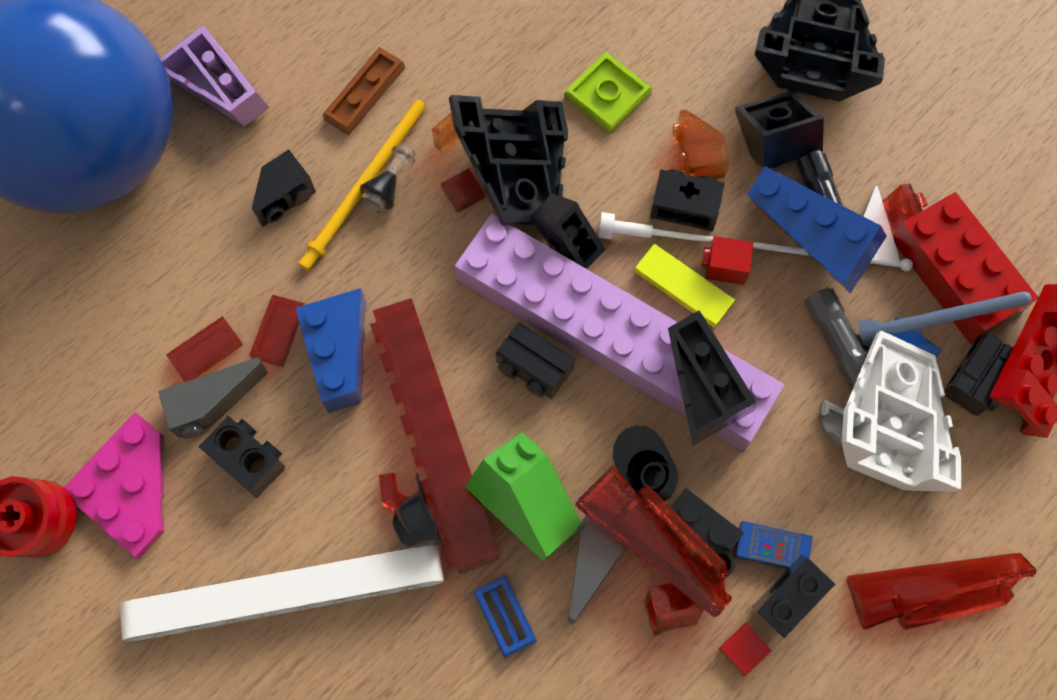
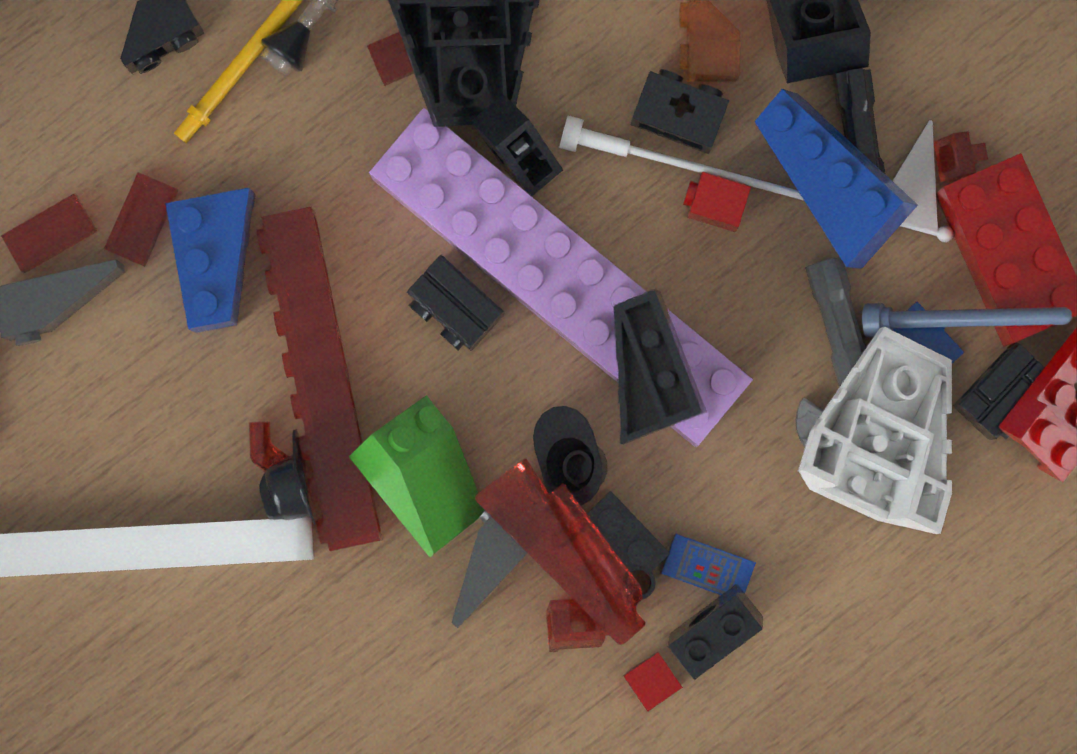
camera: 10 degrees right, 15 degrees up
black brick [198,416,286,498] -> none
blue tile [473,575,537,658] -> none
neon yellow tile [634,244,735,328] -> none
clear red wedge [847,553,1036,630] -> none

